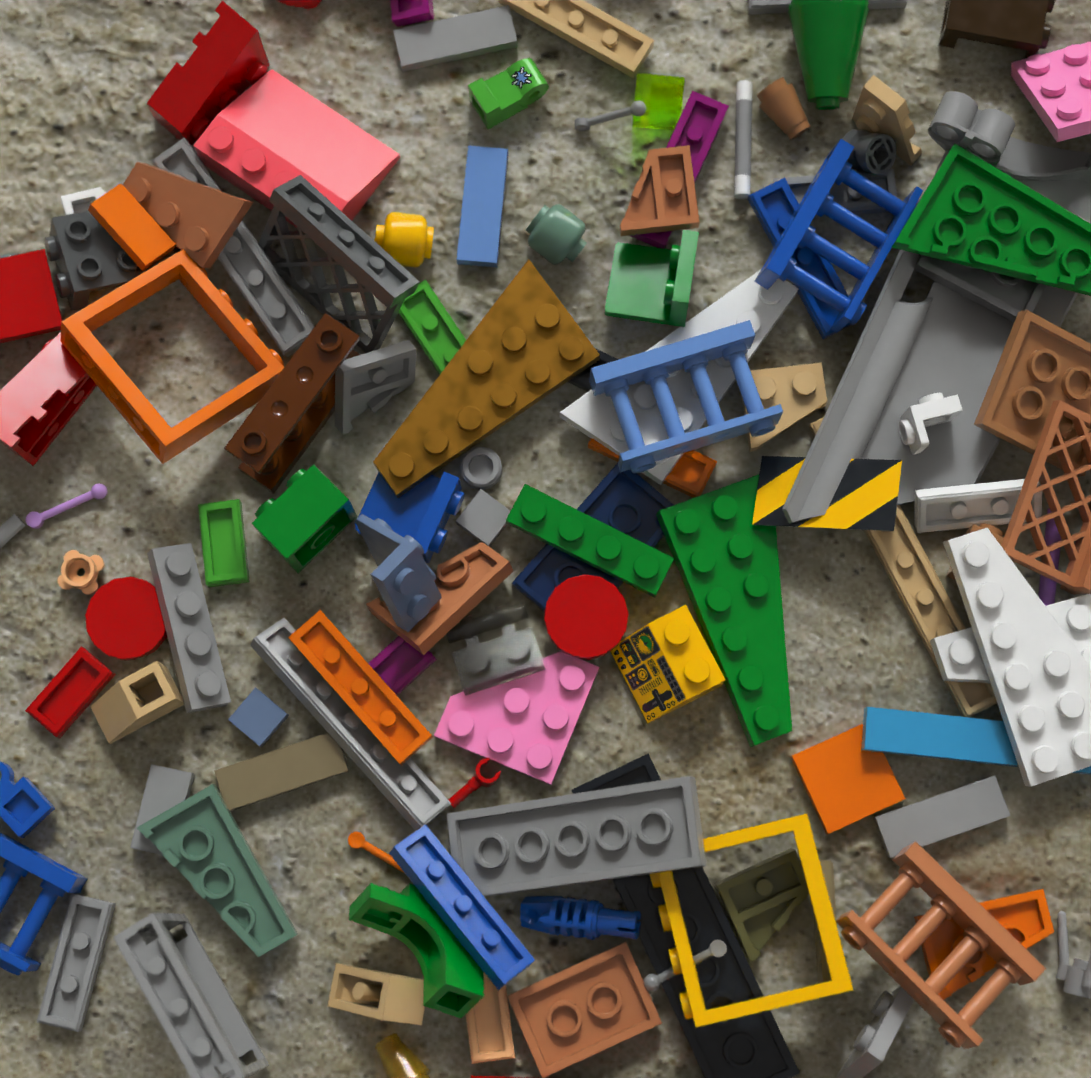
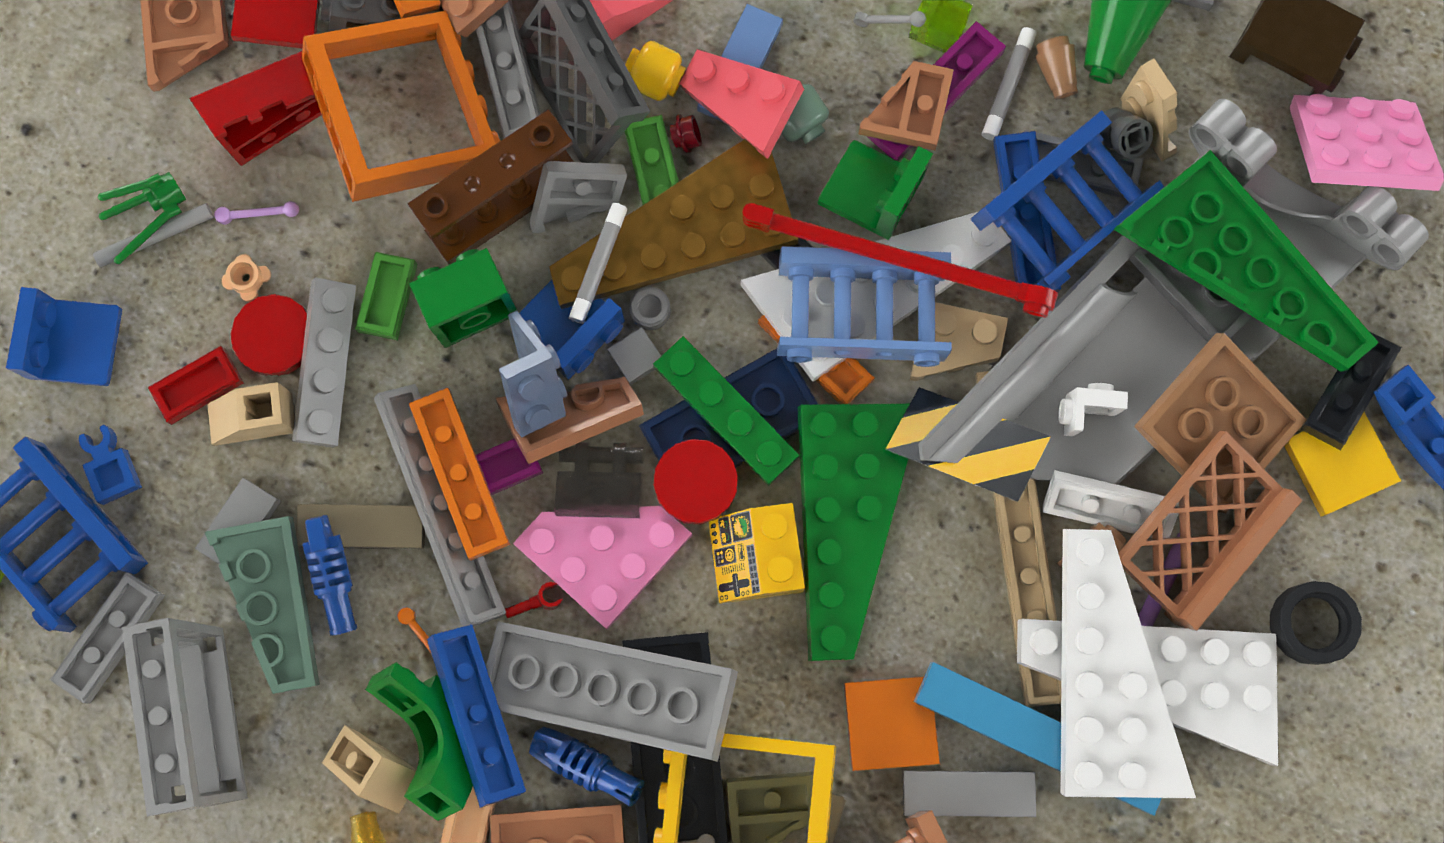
camera: 20 degrees right, 0 degrees up
sand blue tile [228,687,289,747] -> none
none -> blue hinge [302,515,357,636]
none -> light grey bar [569,203,628,324]
none -> dark red plate [670,114,702,153]
none -> coral wing [679,49,804,159]
none -> red hinge [742,203,1058,318]

